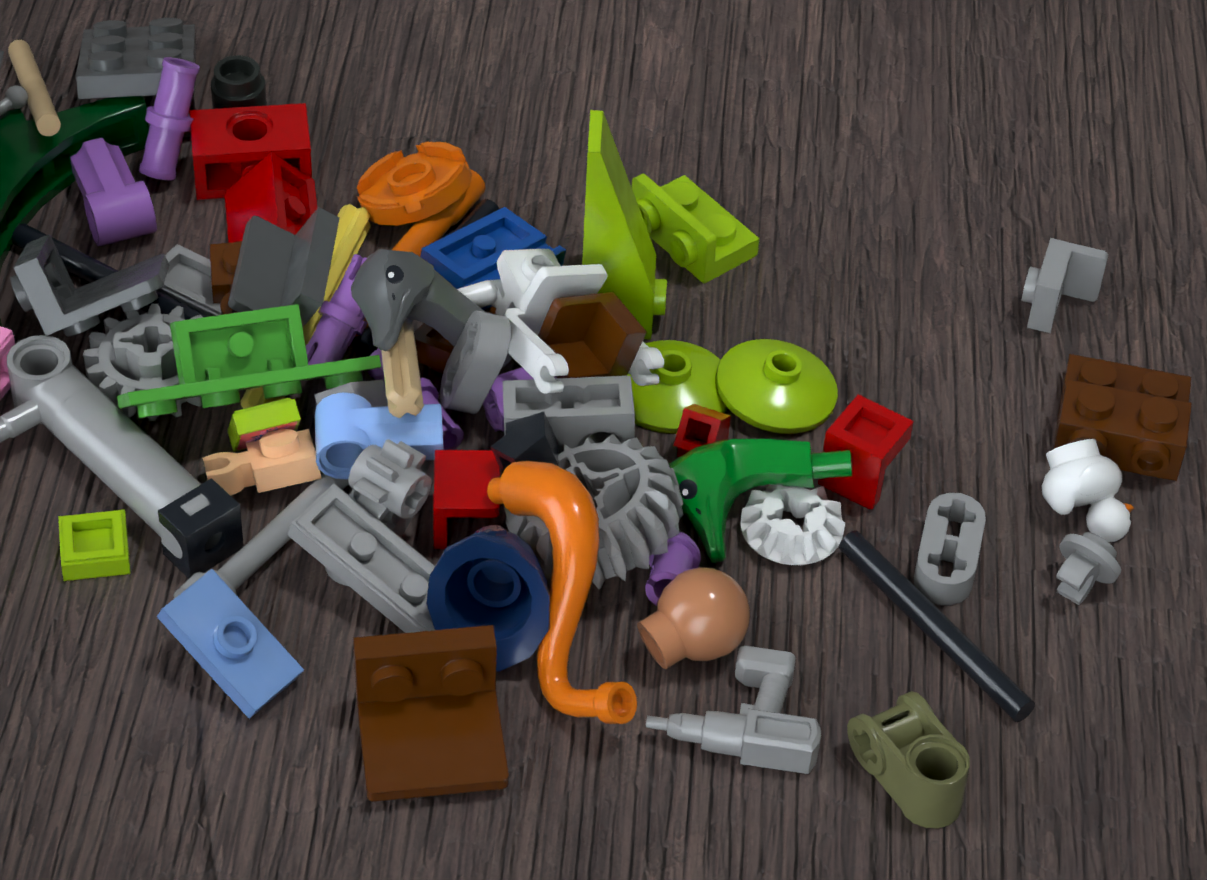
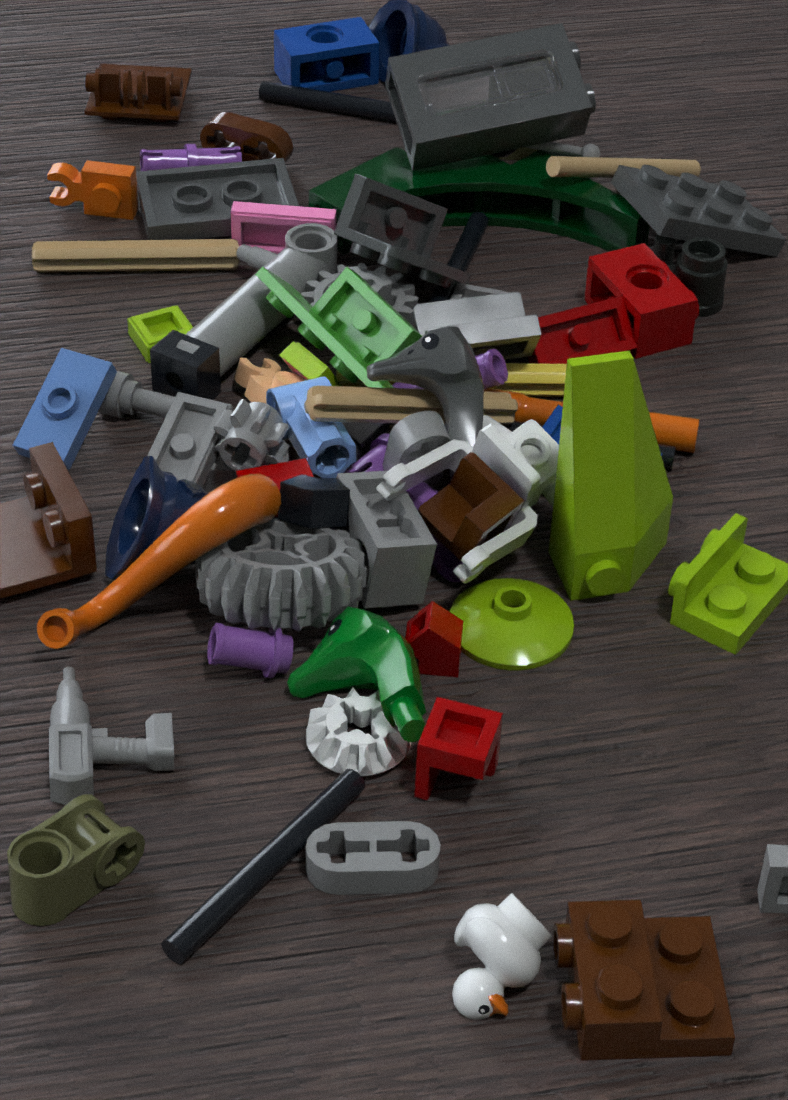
camera: 75 degrees right, 5 degrees down
medium lavender piece [70,138,157,247] -> none
medium lavender pin [139,57,200,180] -> none
orange tile [356,142,472,226] -> none
nougat piece [637,567,750,669] -> none
lime dish [716,339,838,434] -> none
light grey plate [1056,532,1121,605] -> none

